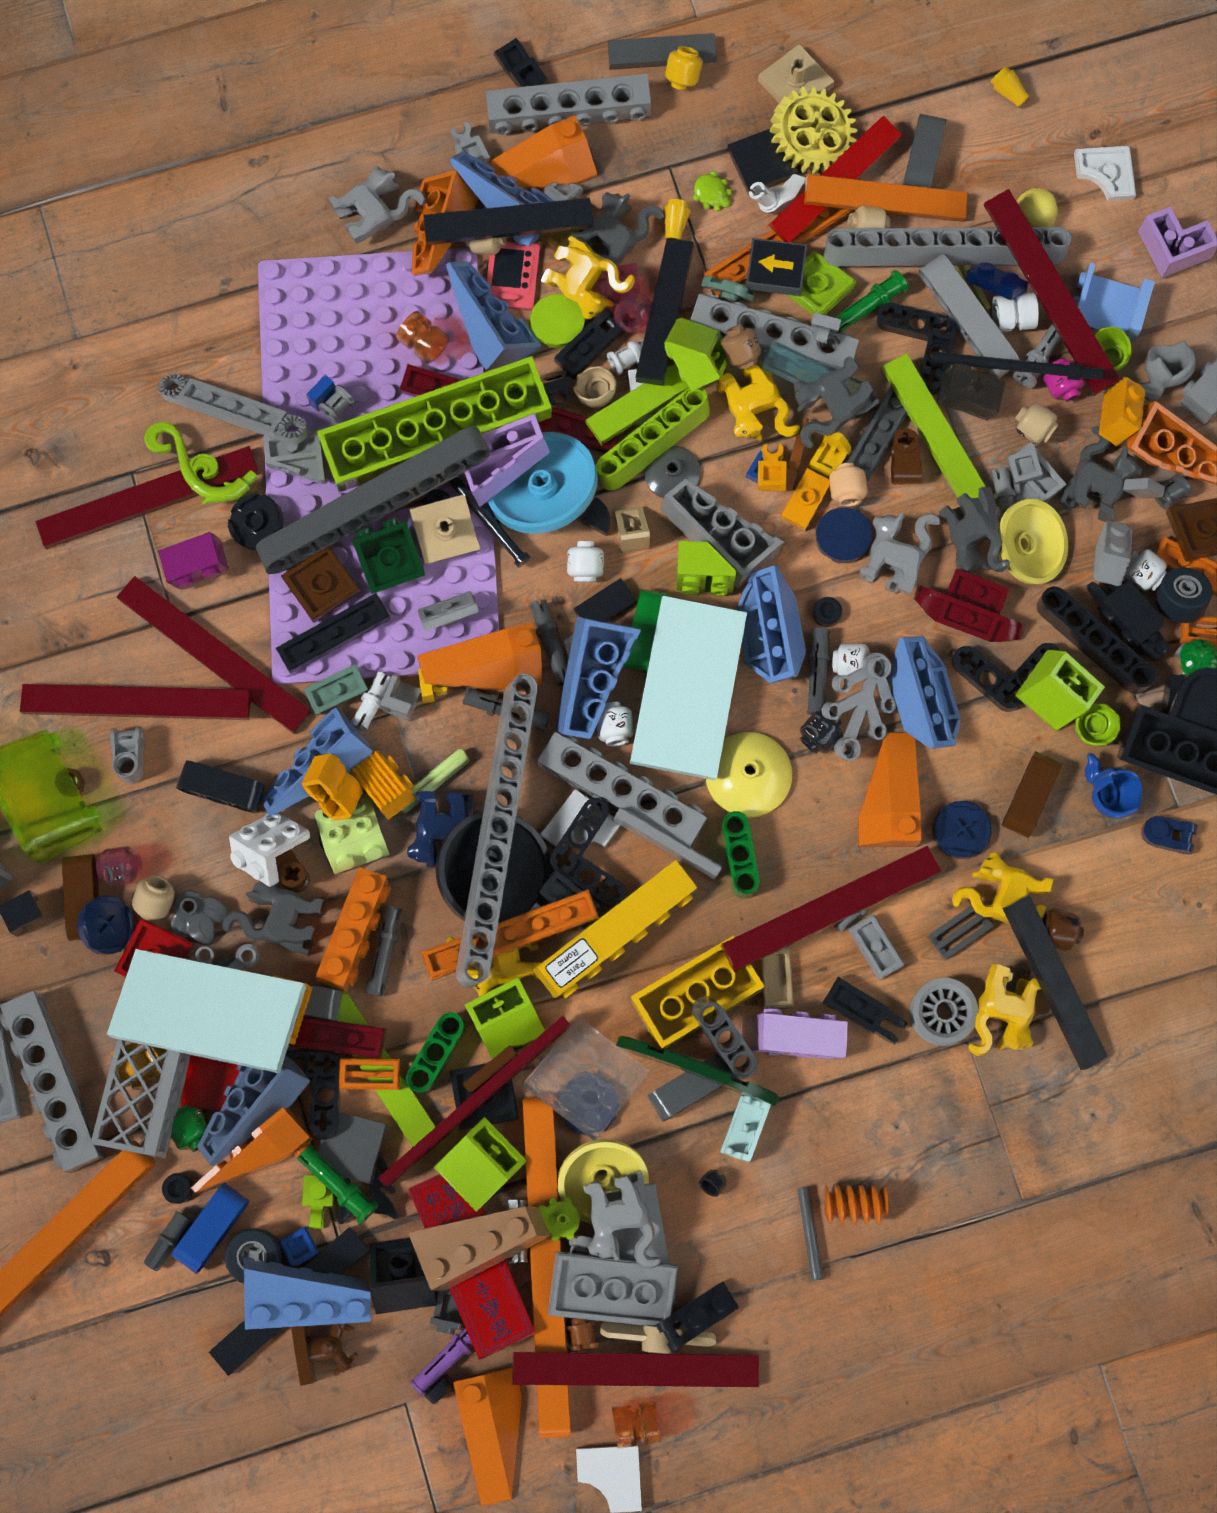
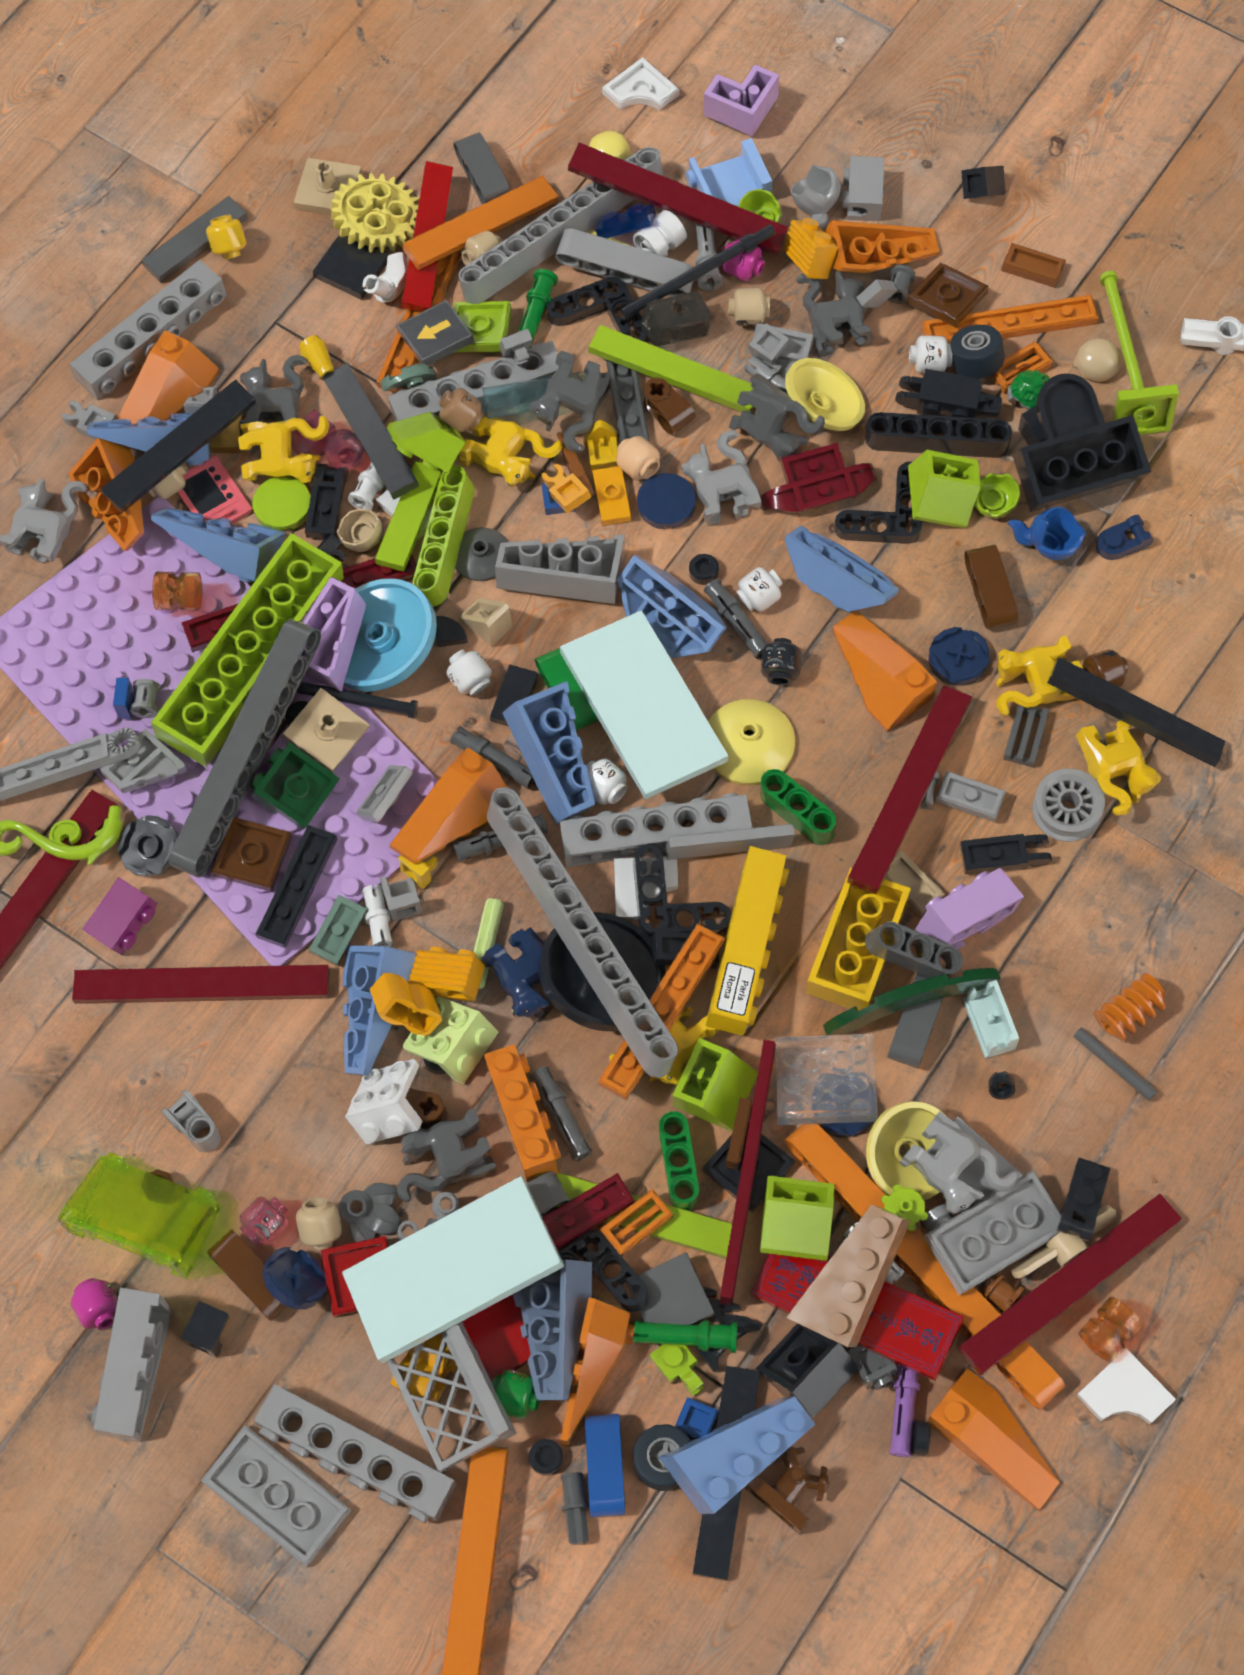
camera: 35 degrees left, 10 degrees down
dark red tile [20,684,251,720] -> none
black beam [176,760,265,813] -> none
black slope [494,38,548,87] -> none
lime slope [676,541,736,596] -> none
lime piece [693,171,732,211] -> none
light grey plant [822,653,897,761] -> none
yellow cone [990,66,1030,108] -> none
light grey brick [1093,521,1132,586] -> none

